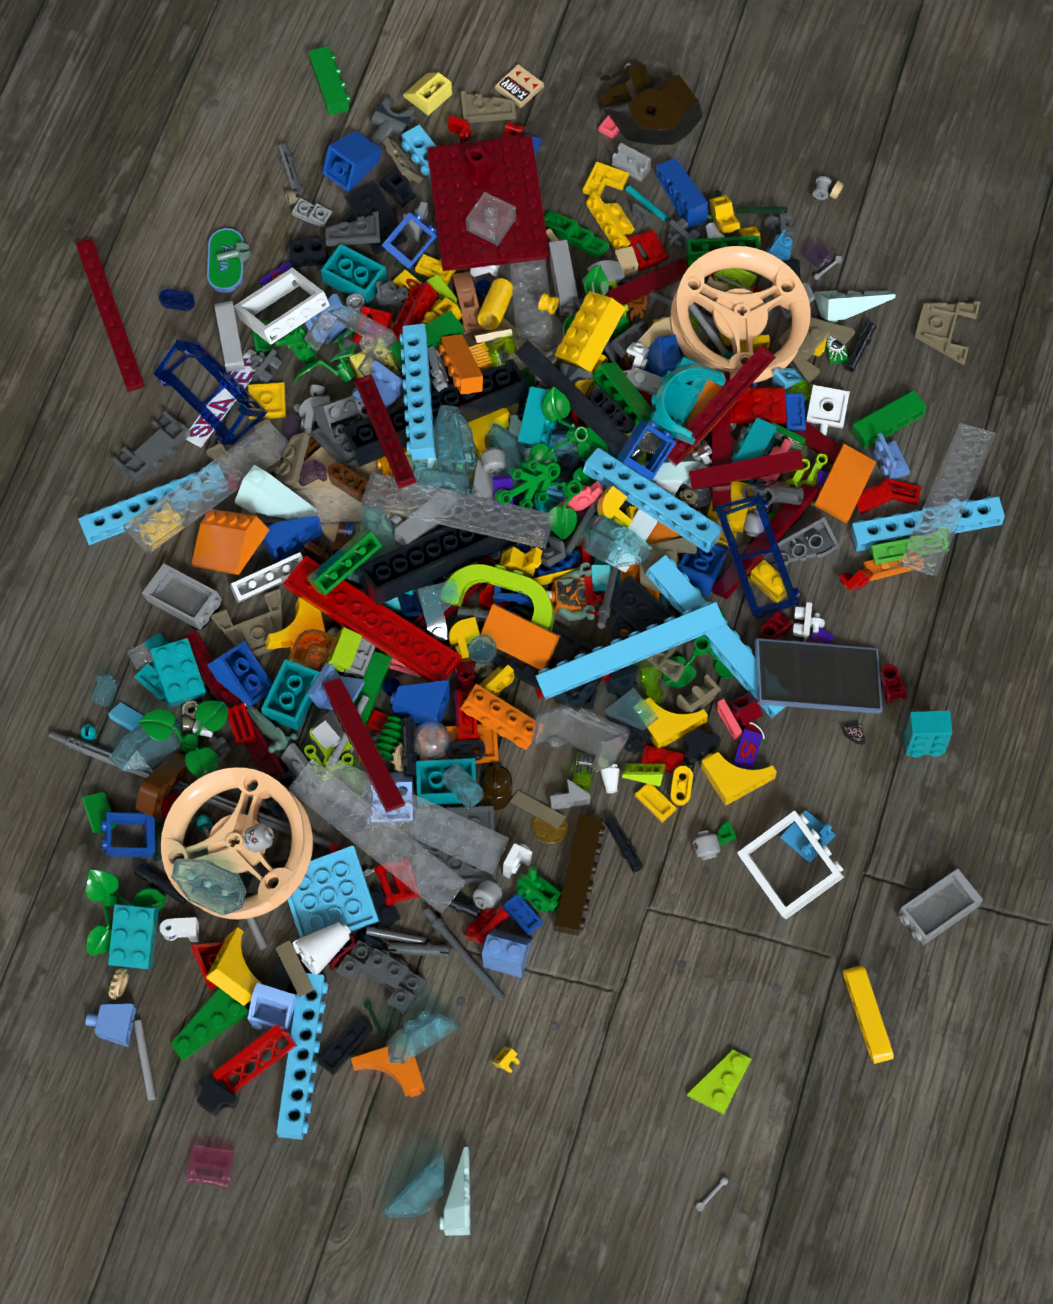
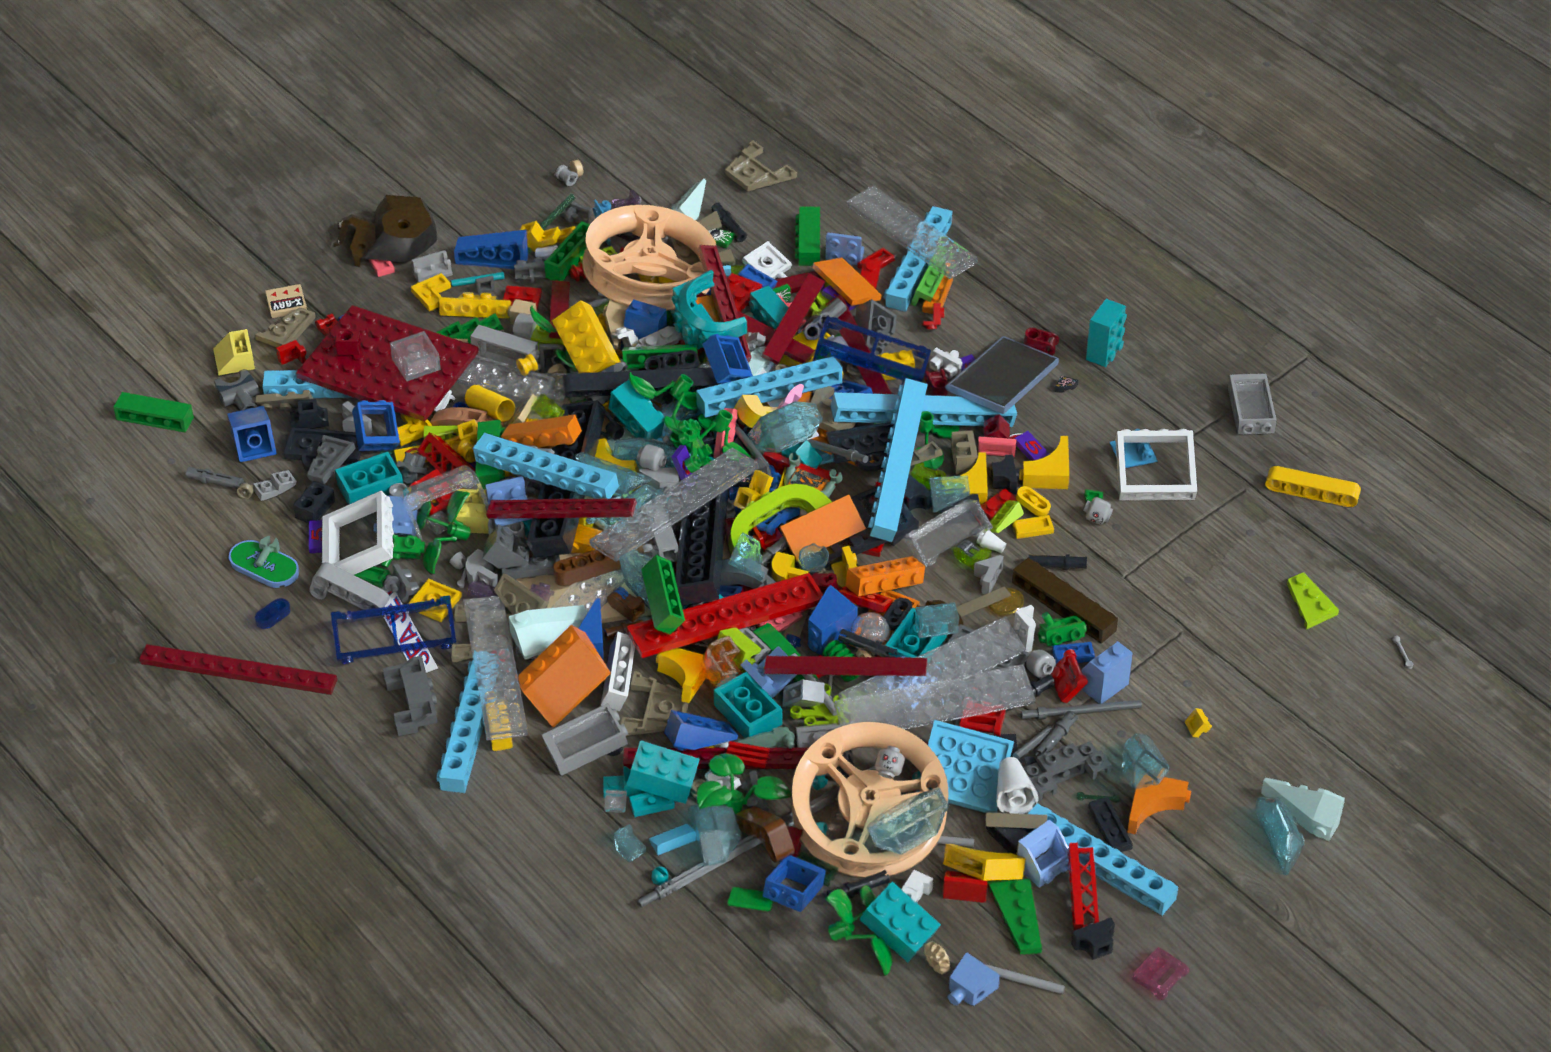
camera: 60 degrees left, 20 degrees down
none -> bright pink slope [776,384,804,417]

